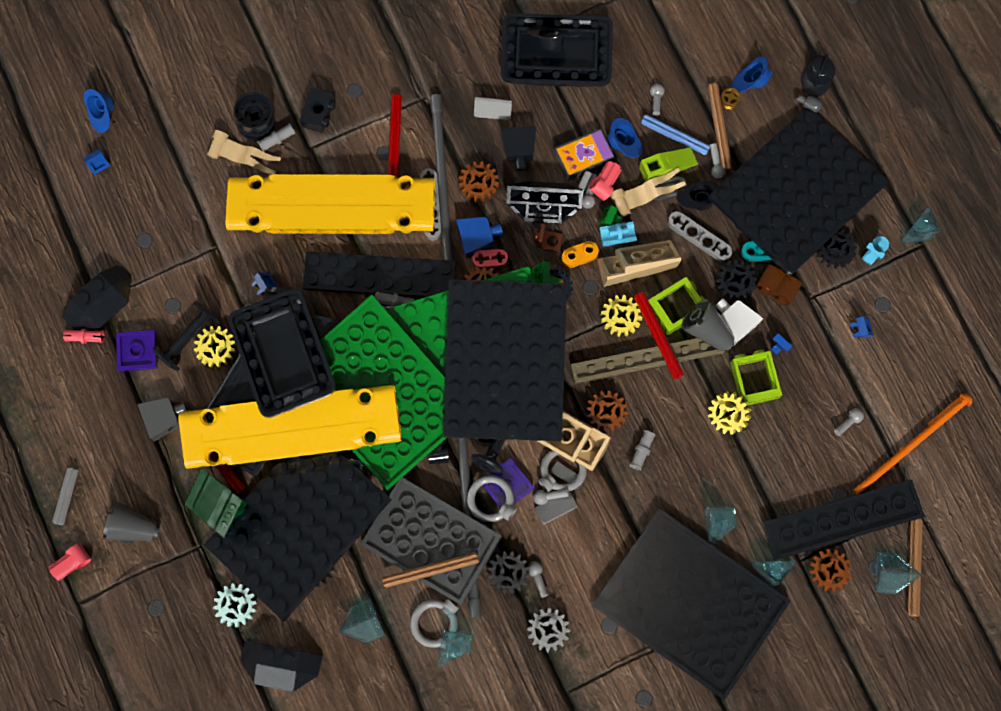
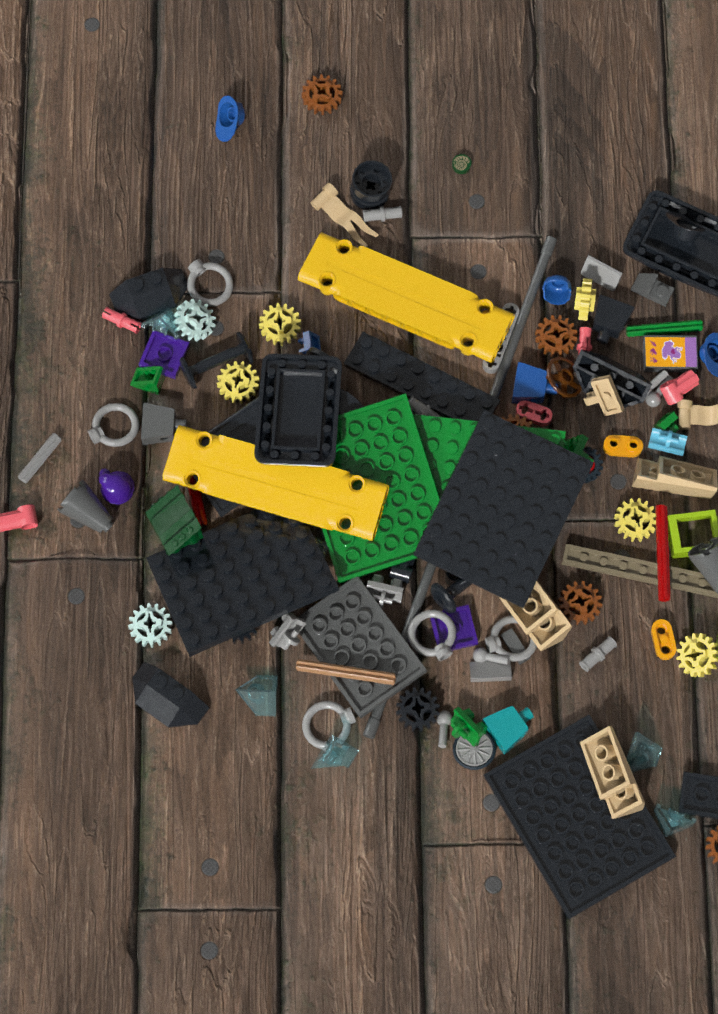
camera: 25 degrees right, 5 degrees down
blue tile [83,149,110,175] -> none
black brick [300,87,336,133] -> none
red axle [388,94,402,178] -> none
light grey gear [527,608,570,652] -> none
copper bracket [535,223,563,252] -> none
none -> light grey piece [88,403,139,447]
none -> dark purple piece [99,468,135,505]
none -> green slope [130,366,166,395]
none -> clear light blue slope [141,308,182,339]
none -> light aqua gear [173,299,216,342]
none -> light grey piece [187,259,234,307]
none -> light yellow gear [259,303,301,346]
none -> light grey hips [269,613,306,650]
none -> dark orange gear [302,74,343,115]
none -> light grey hips [367,574,404,608]
none -> green hips [451,707,487,747]
none -> dark green tile [452,154,471,174]
none -> light grey wheel [453,732,496,770]
none -> teal torso [482,706,534,755]
none -> blue hair [542,275,572,305]
none -> reddish brown wheel [546,357,582,398]
none -> light yellow gear [574,278,596,321]
none -> coral pin [576,327,592,355]
none -> tan slope [580,726,645,819]
none -> tan plate [584,375,624,416]
none -> green axle [626,320,703,337]
none -> dark grey slope [631,273,675,307]
none -> light orange plate [651,619,677,660]

